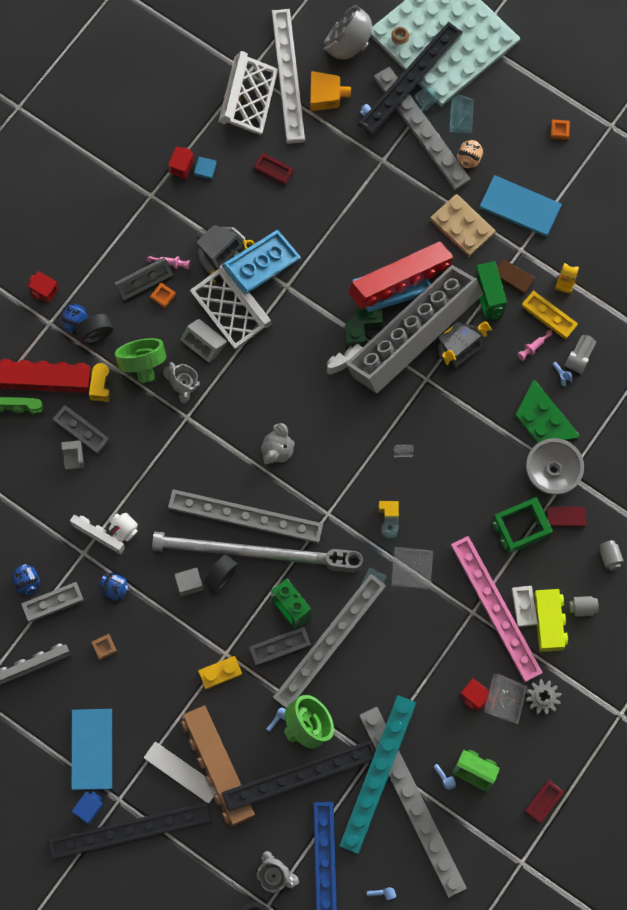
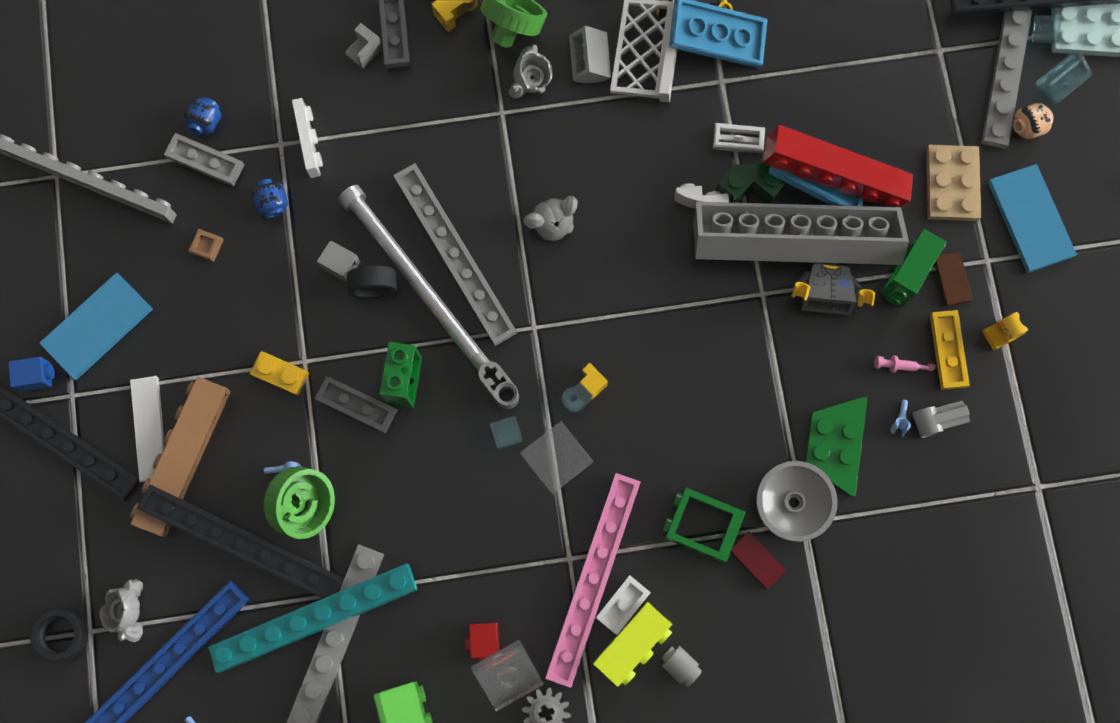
camera: 50 degrees right, 5 degrees up
white head [109,513,138,542] -> none
light grey plate [273,574,386,708] -> none
clear tile [393,445,414,458] -> none
light blue hand [434,764,456,790] -> none
light grey brick [600,540,624,571] -> none
none -> white tile [713,123,765,154]

